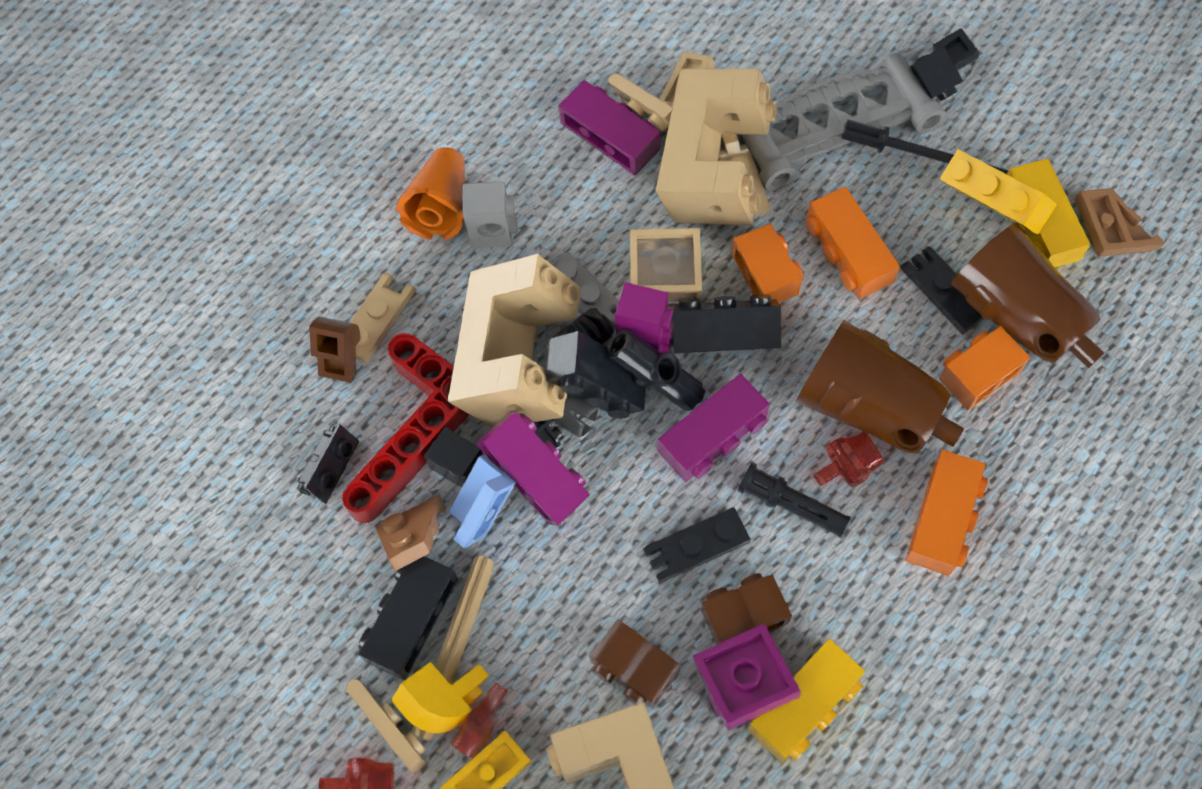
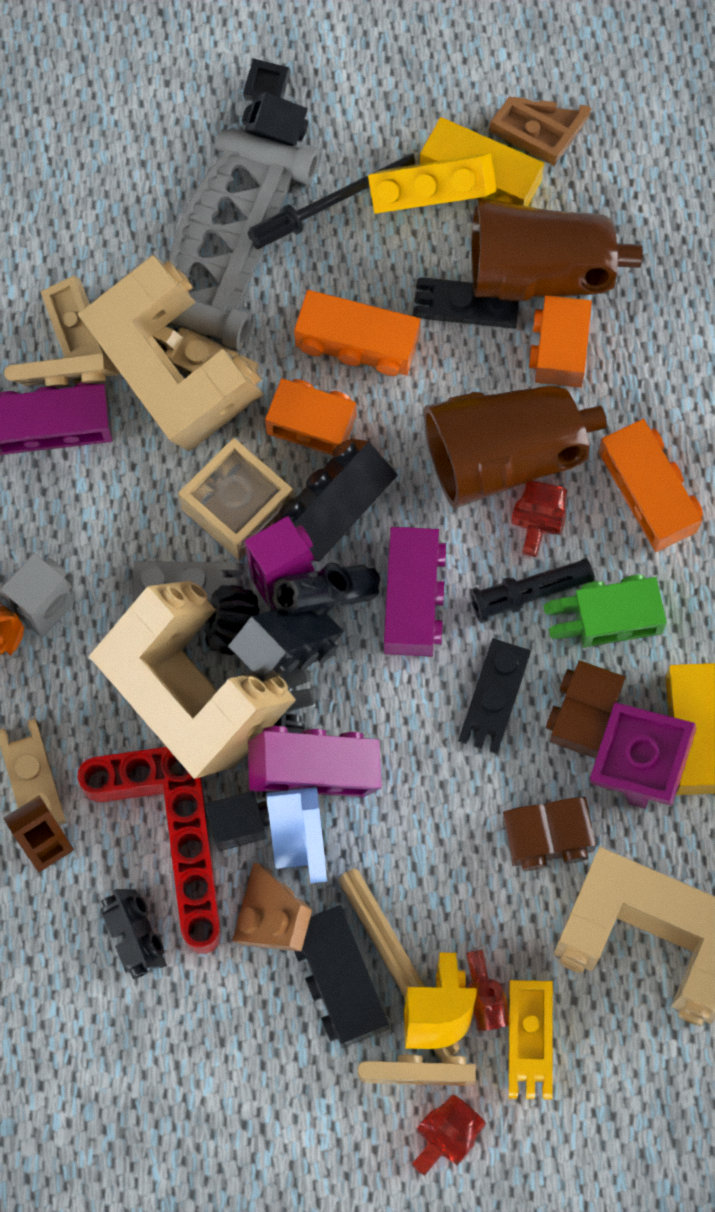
camera: 50 degrees left, 5 degrees up
none -> bright green hinge [543,574,667,648]

